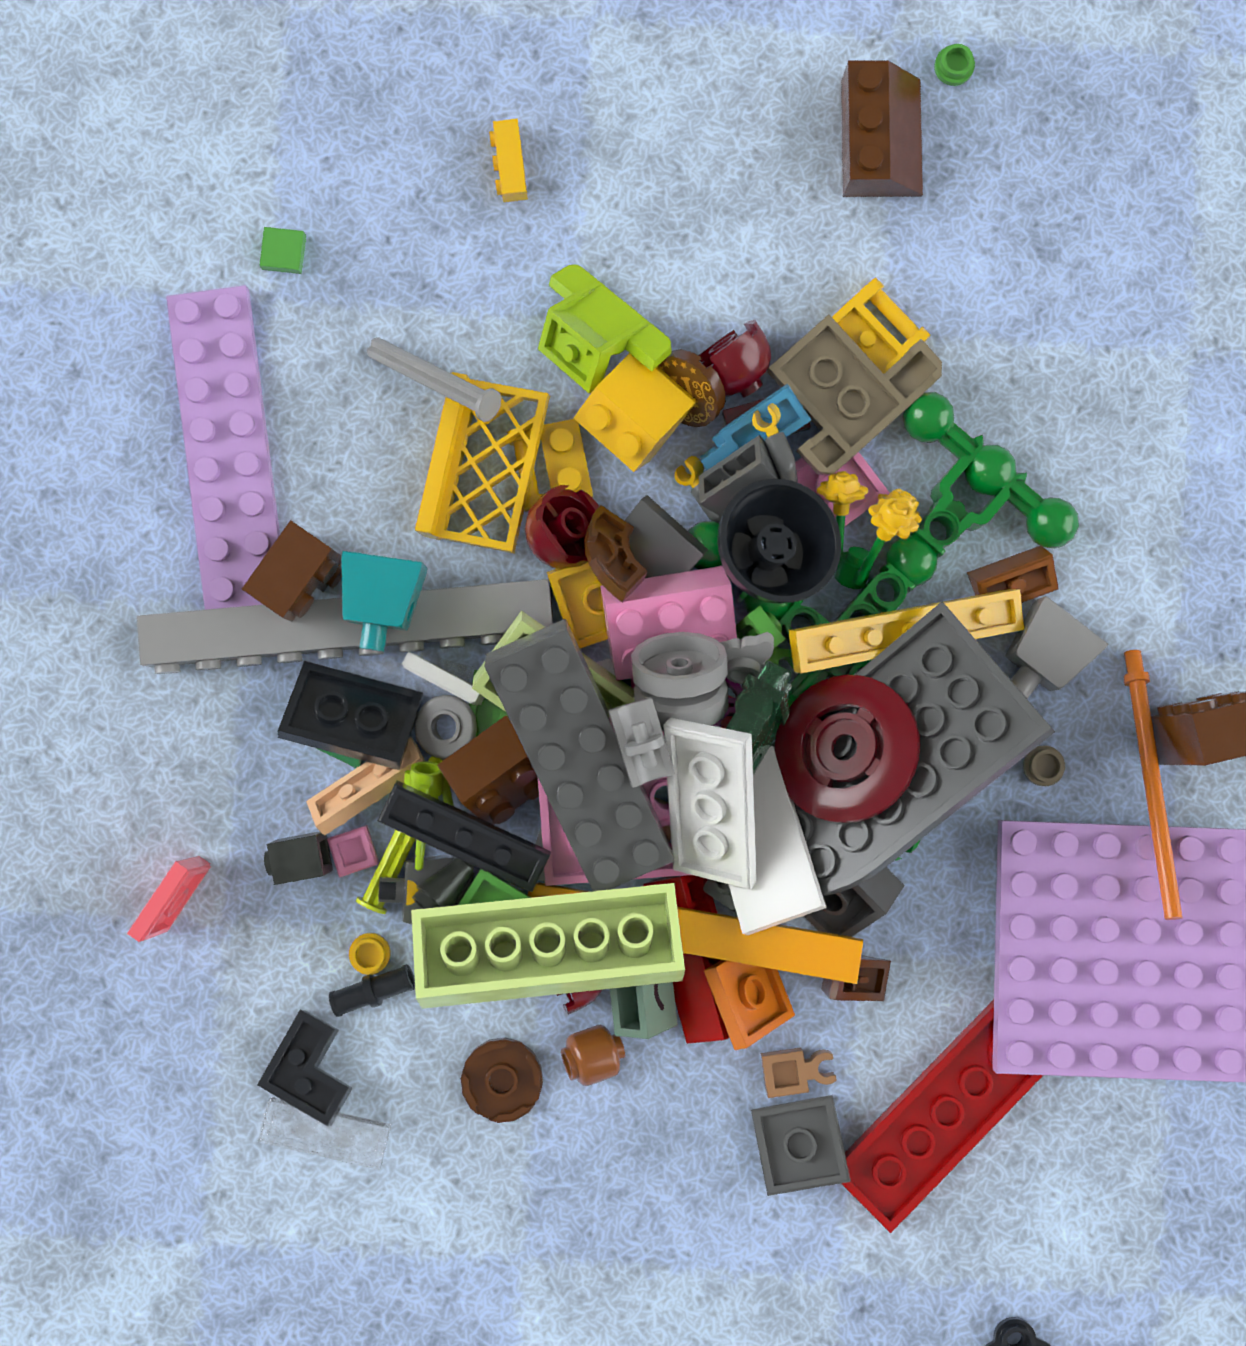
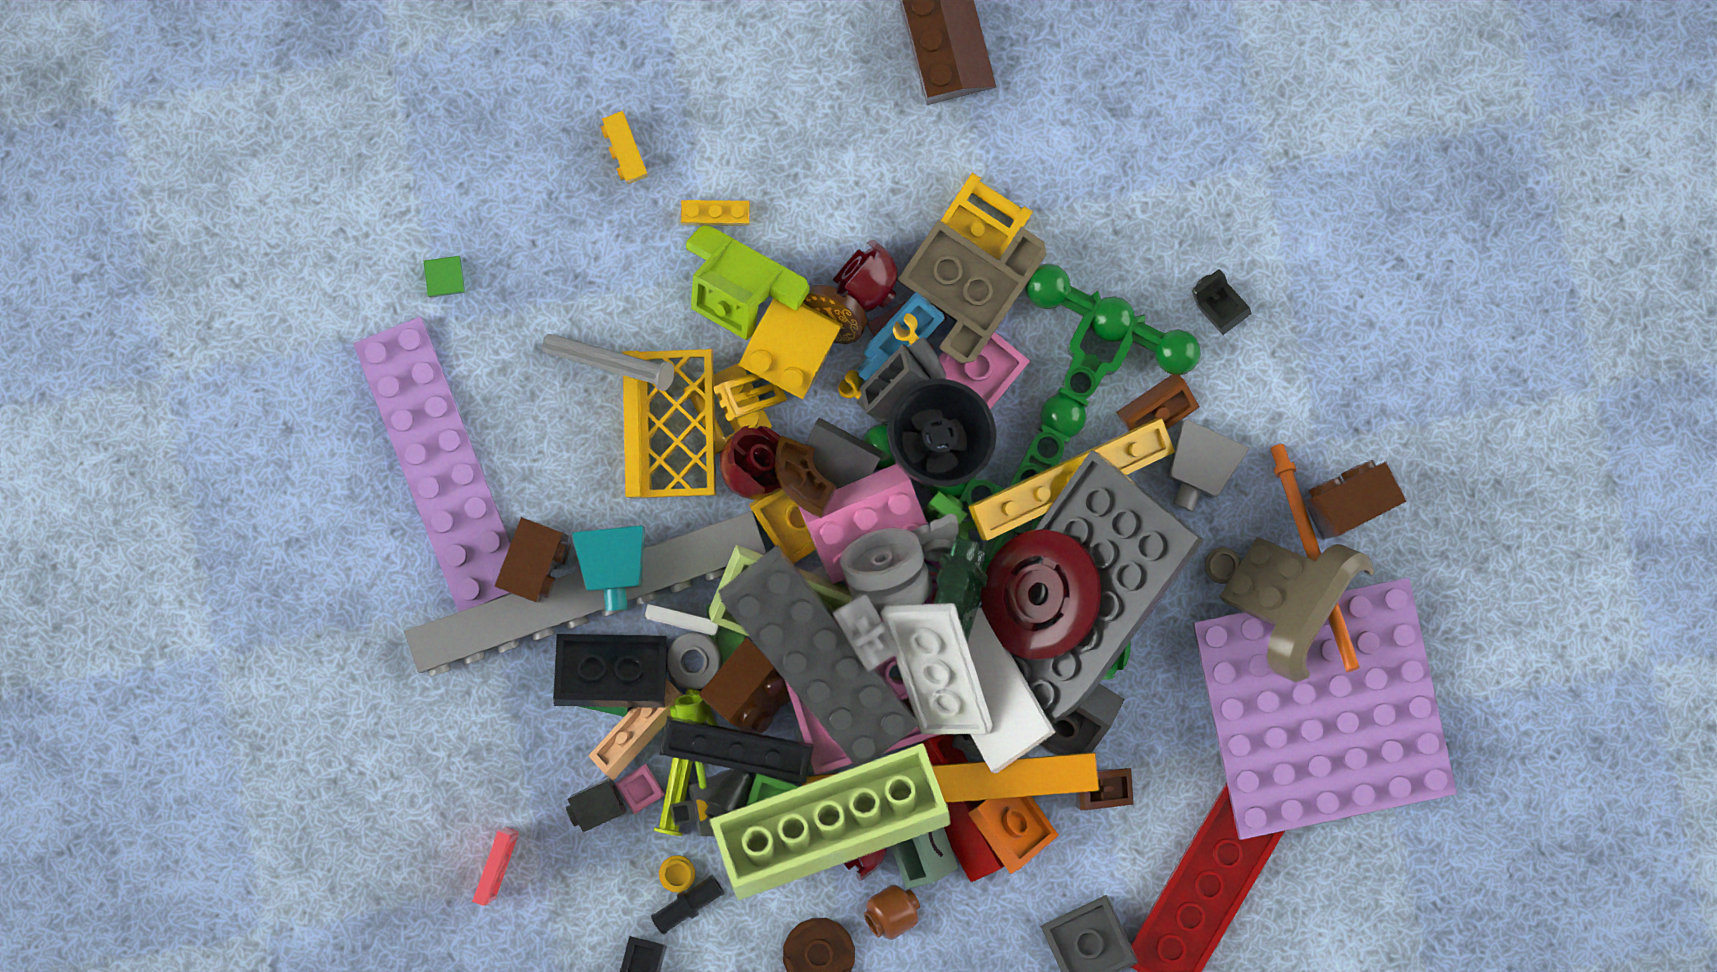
camera: 10 degrees left, 0 degrees up
medium nougat plate [760,1047,837,1098] -> none
yellow plant [817,471,922,589] -> none
none -> yellow piece [681,200,750,226]
none -> yellow tile [713,373,787,421]
none -> pearl dark grey bracket [1192,269,1252,335]
none -> dark tan piece [1219,537,1375,683]

